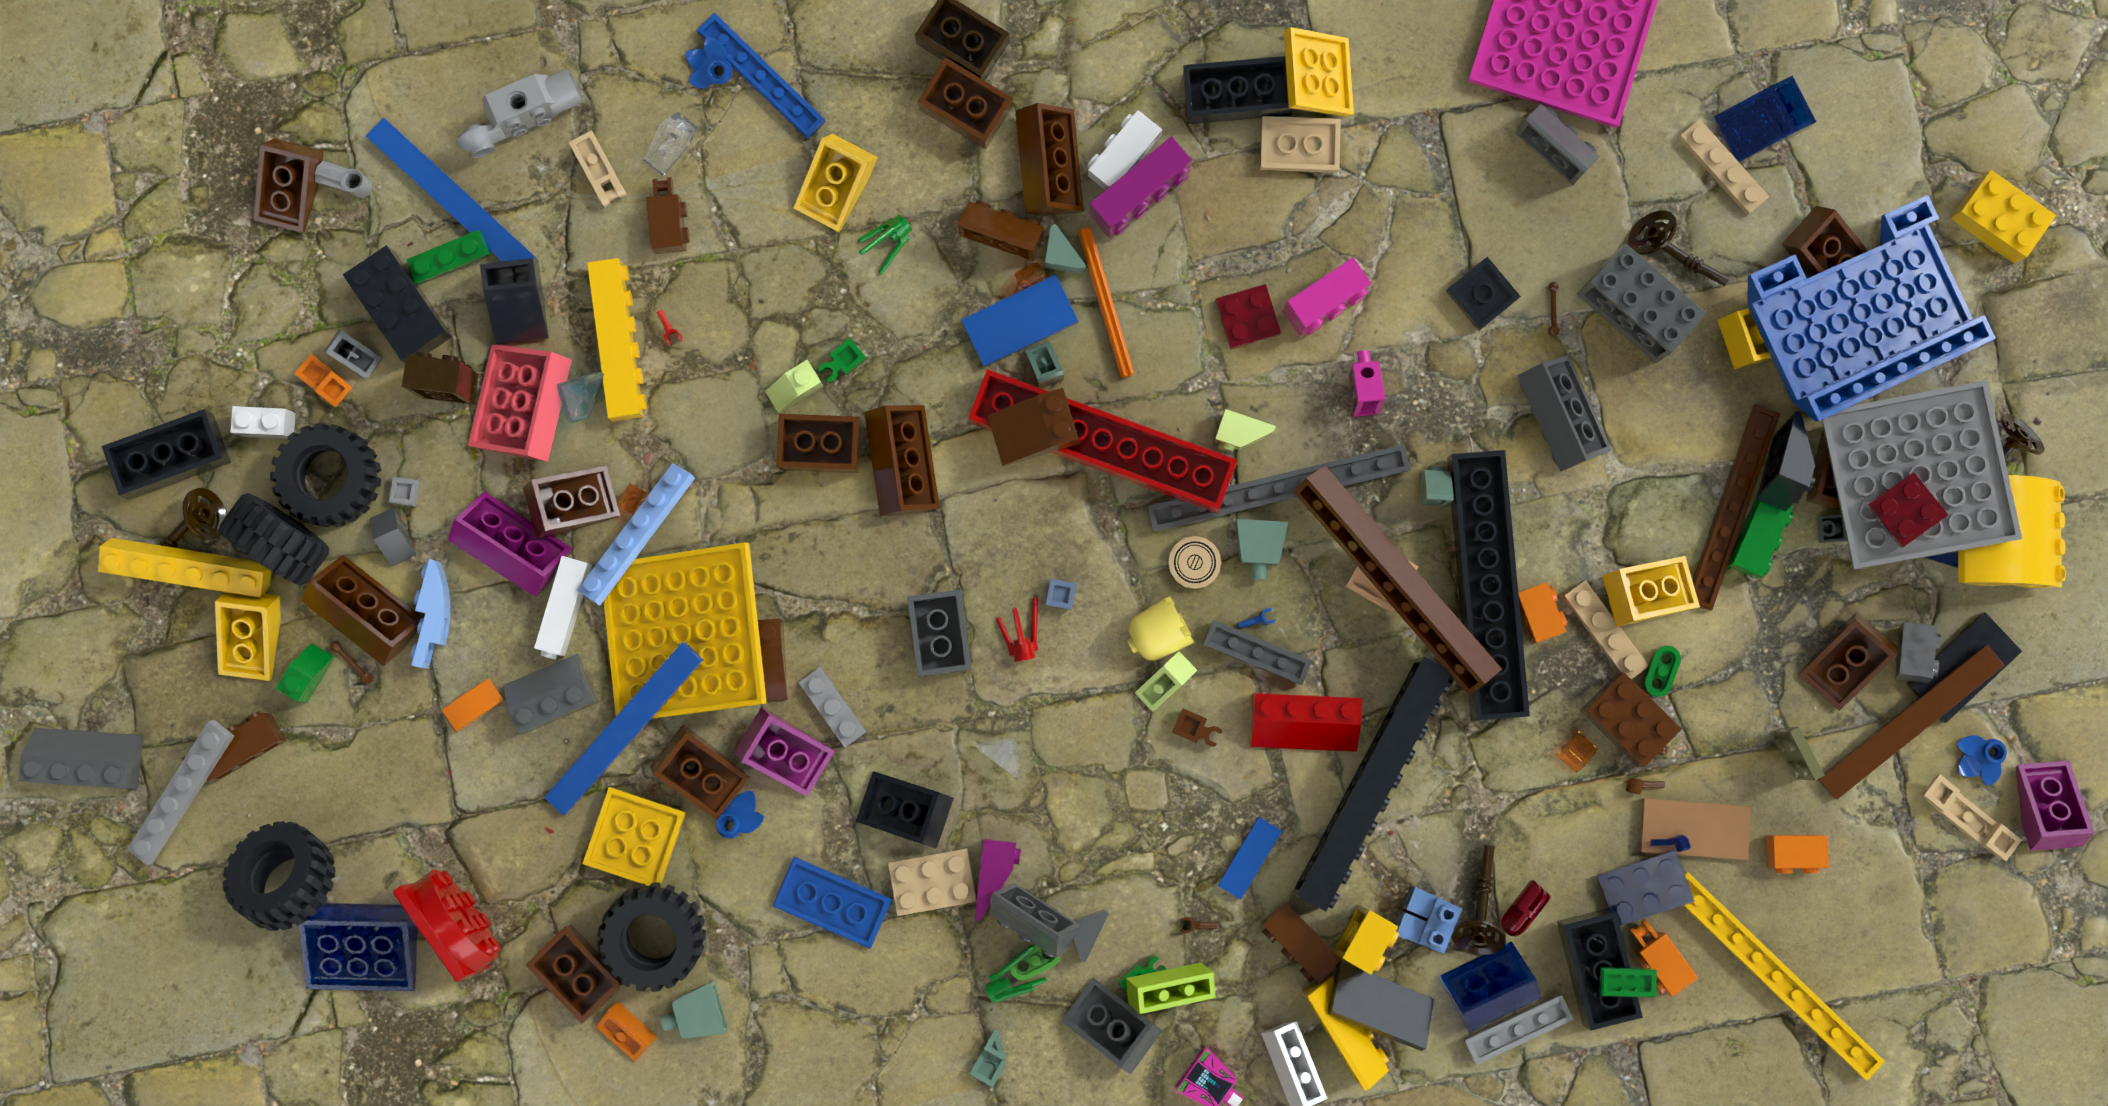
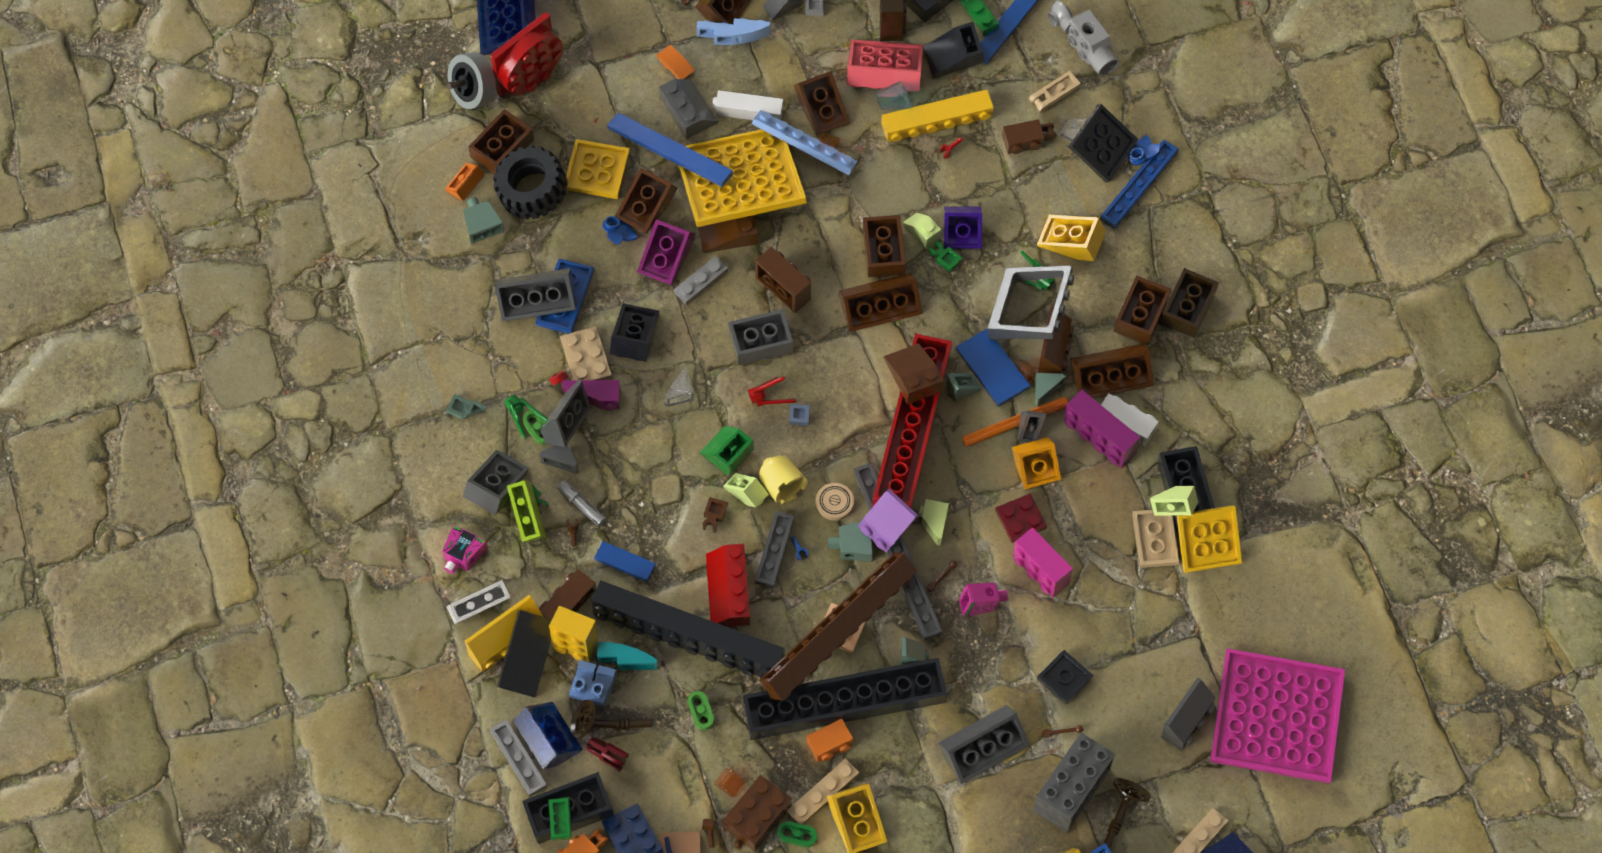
camera: 85 degrees right, 20 degrees down
magenta slope [448,492,572,597] -> none
none -> light grey wheel [446,52,496,109]
none -> dark grey slope [494,268,576,321]
none -> red tile [549,370,569,385]
none -> light grey pin [557,480,607,527]
none -> teal slope [597,642,658,670]
none -> bright green plate [688,691,714,730]
none -> green slope [700,426,754,476]
none -> reddish brown brick [755,247,811,313]
none -> medium lavender slope [858,489,918,553]
none -> reddish brown hinge [927,561,957,592]
none -> dark purple slope [944,206,982,249]
none -> dark grey windscreen [988,266,1074,340]
none -> light orange slope [1012,437,1061,490]
none -> dark grey slope [1017,411,1046,443]
none -> black plate [1068,104,1139,182]
none -> yellowish green slope [1150,486,1198,516]

